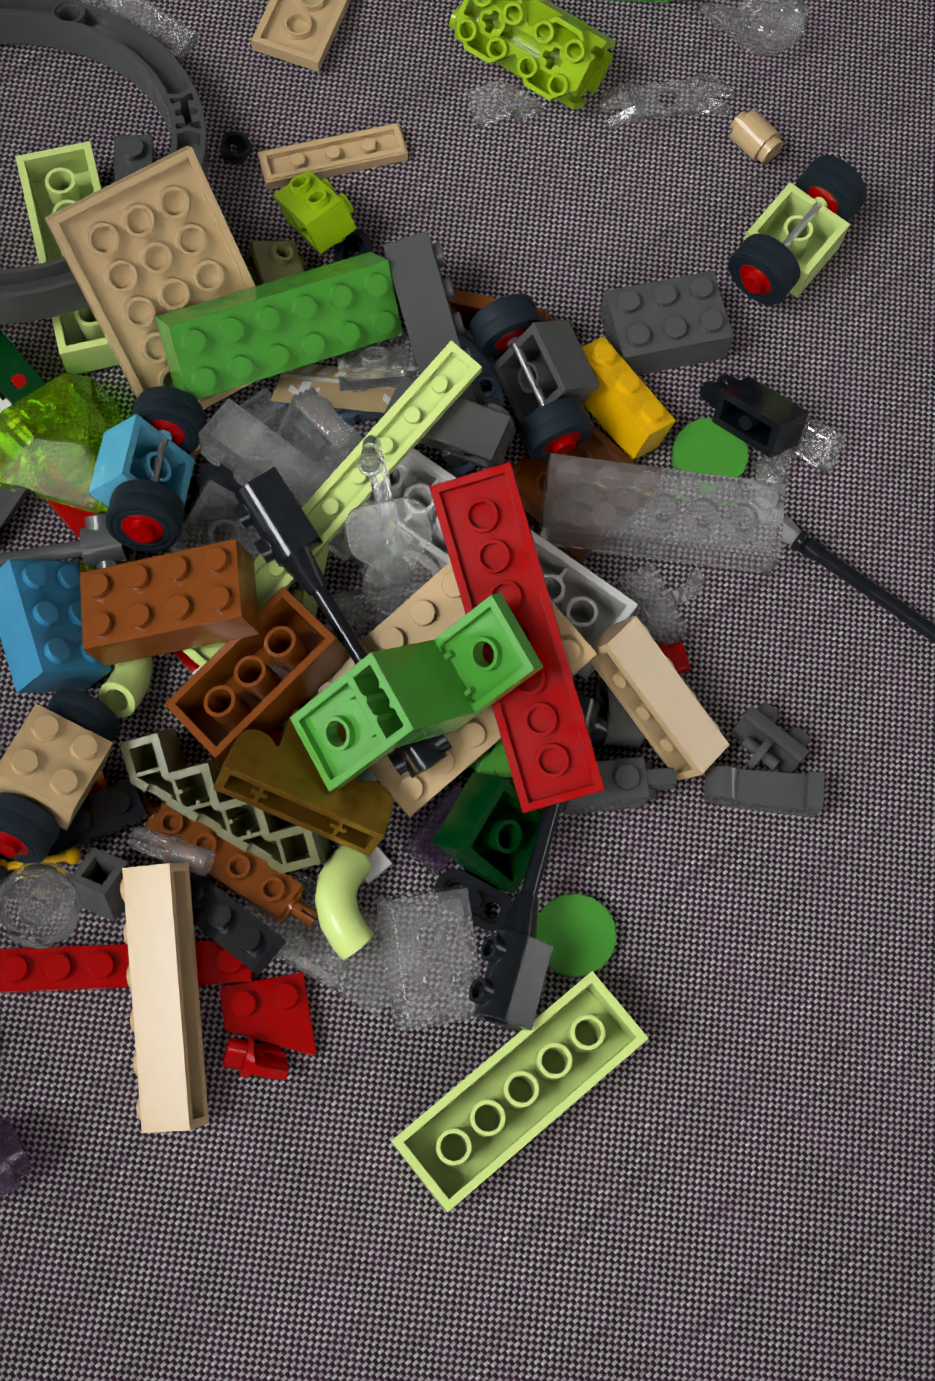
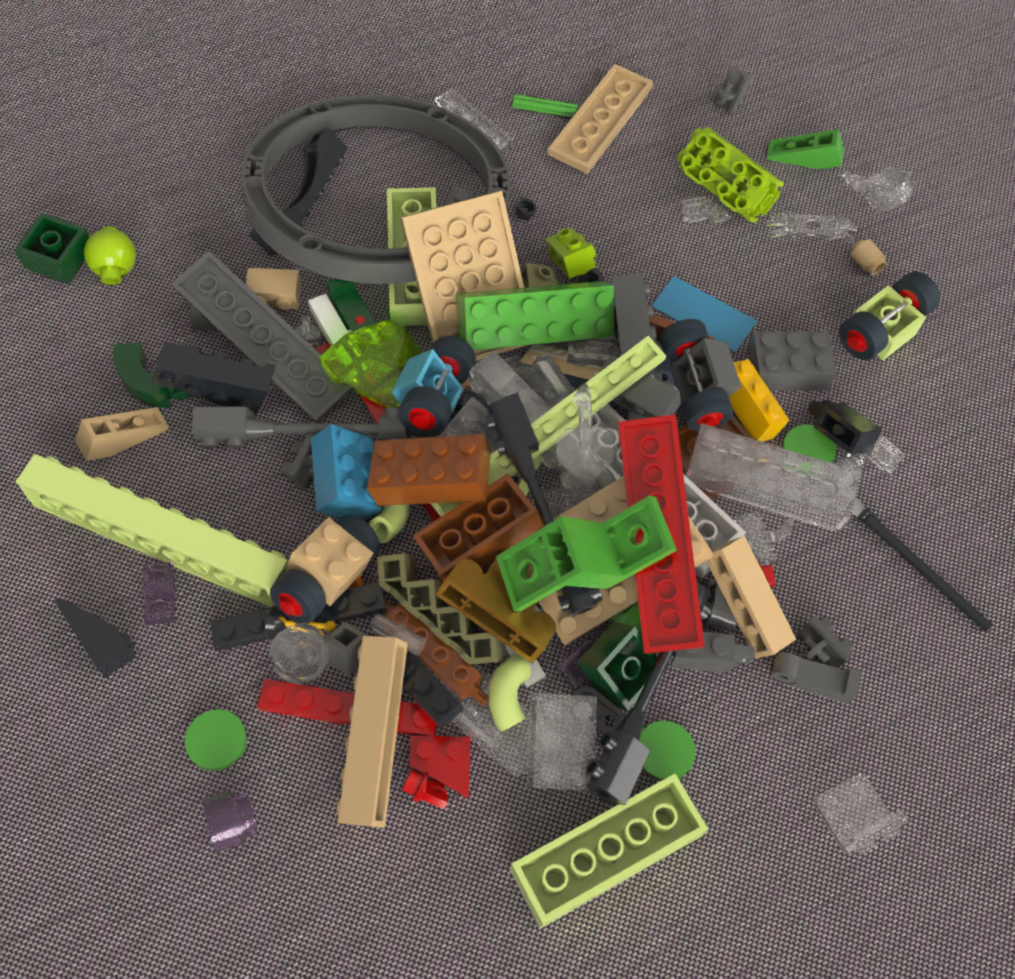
camera: 15 degrees right, 10 degrees down
tan tile [258,123,408,190] -> none
none -> dark azure sticker [652,276,757,352]
none -> clear bracket [814,774,908,855]

